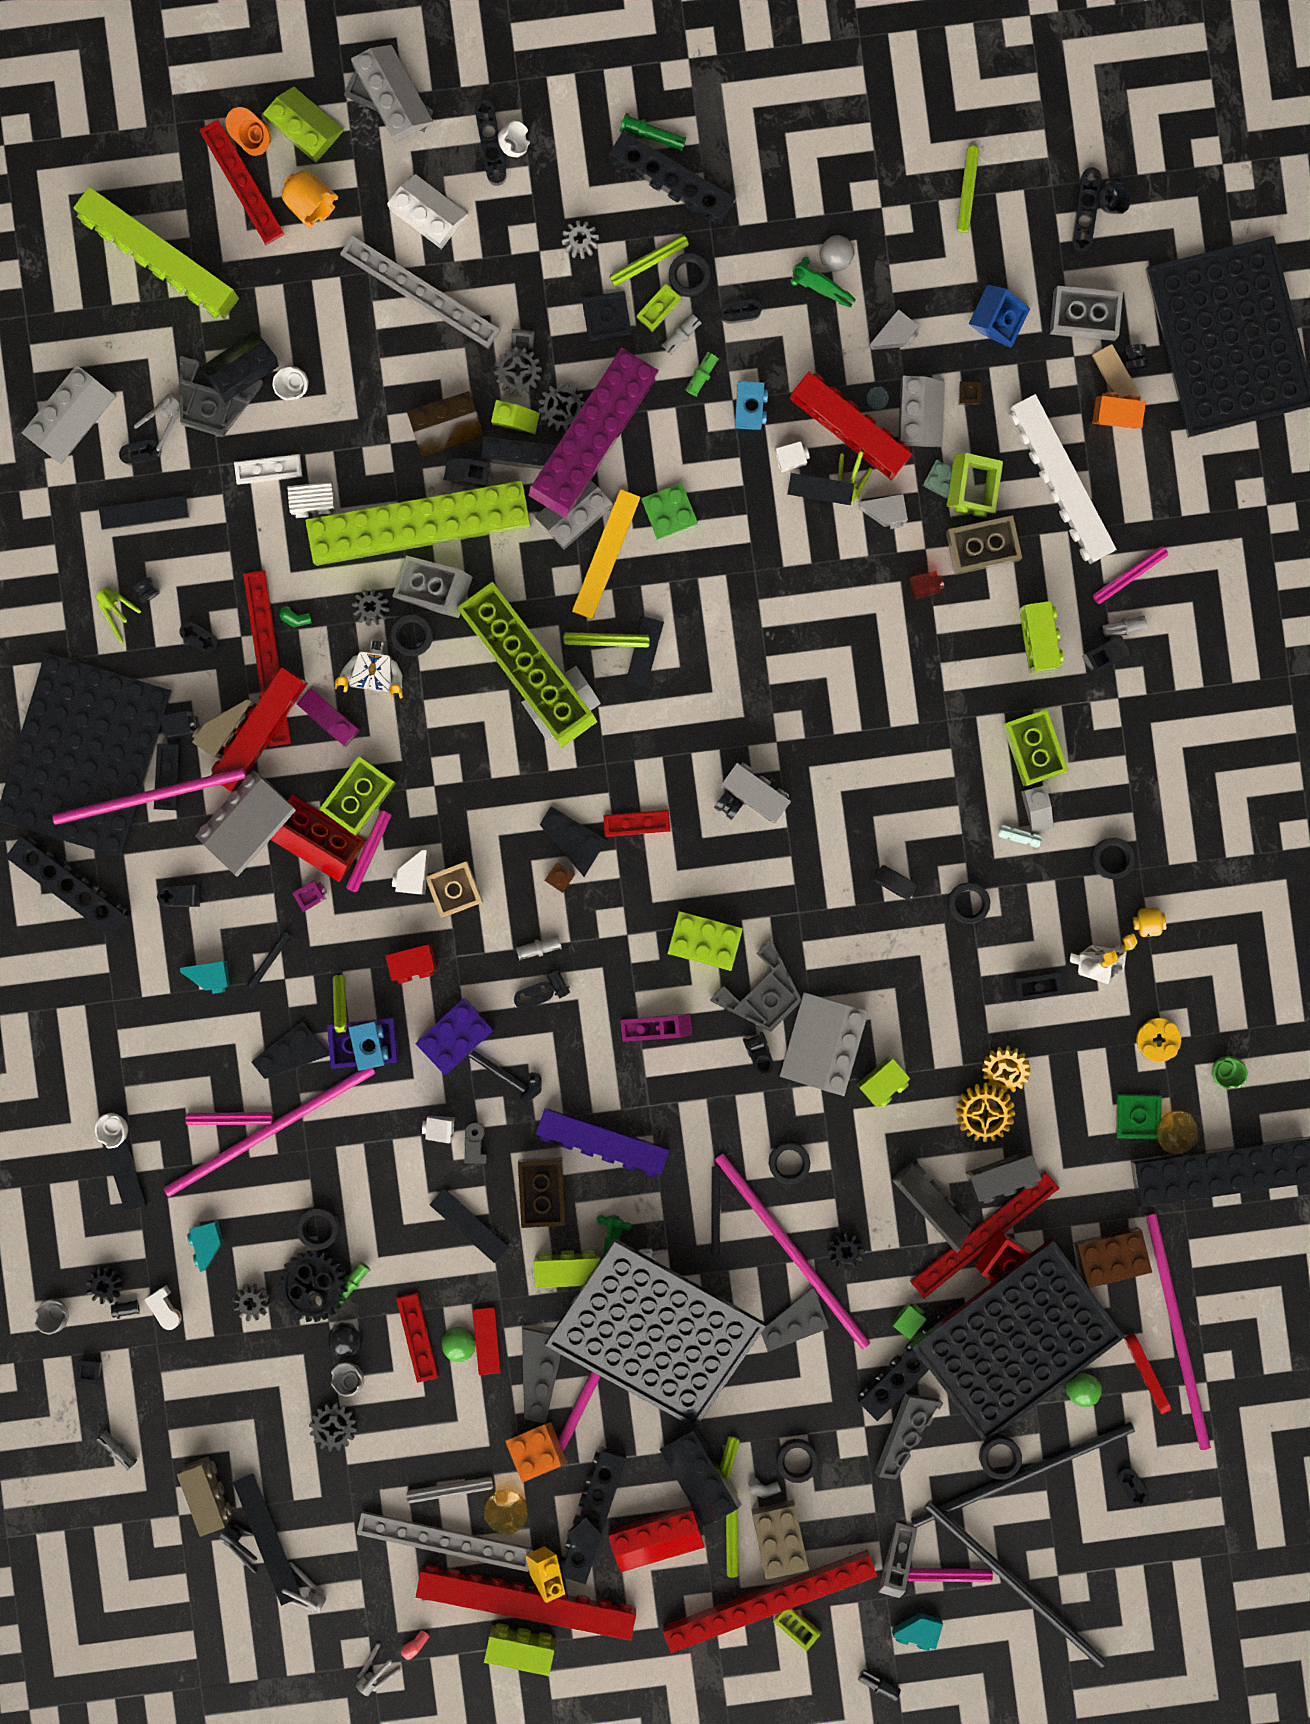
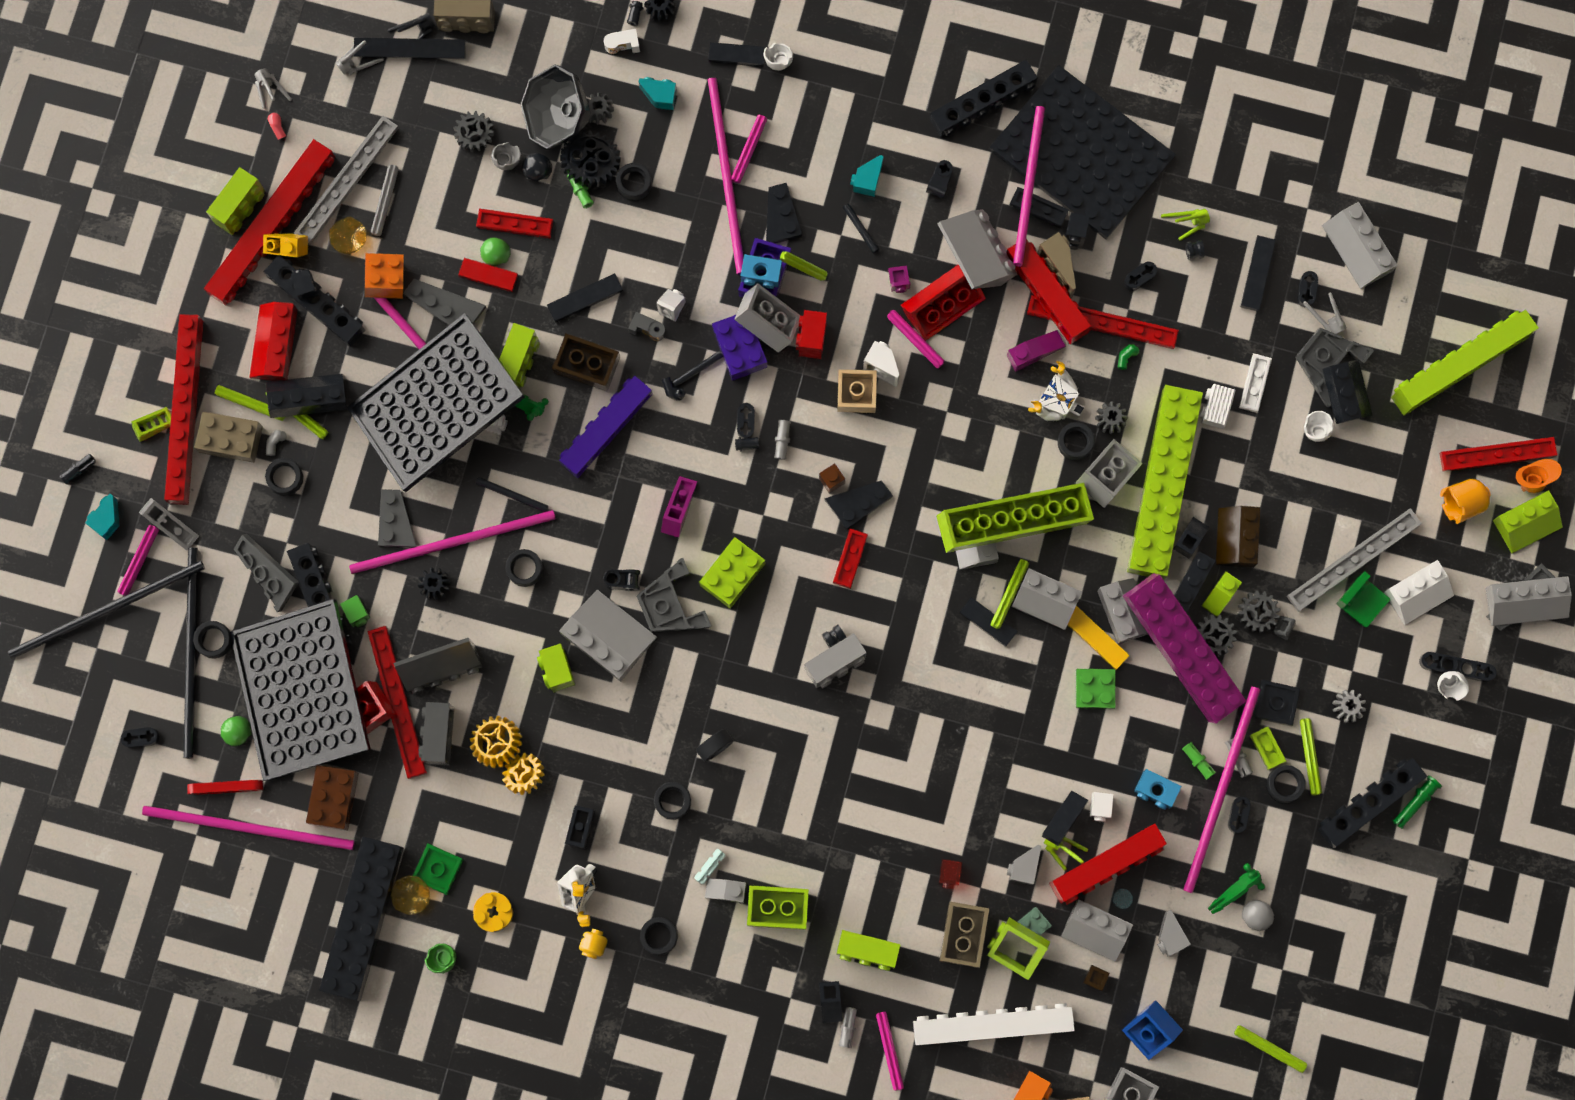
camera: 115 degrees right, 10 degrees down
lime brick [320,756,396,836] -> none
none -> dark grey rock [521,64,590,149]
none -> light grey brick [734,283,800,352]
none -> light grey slope [1012,568,1082,630]
none -> dark pink piece [1183,686,1261,894]
none -> green bracket [1336,571,1390,628]

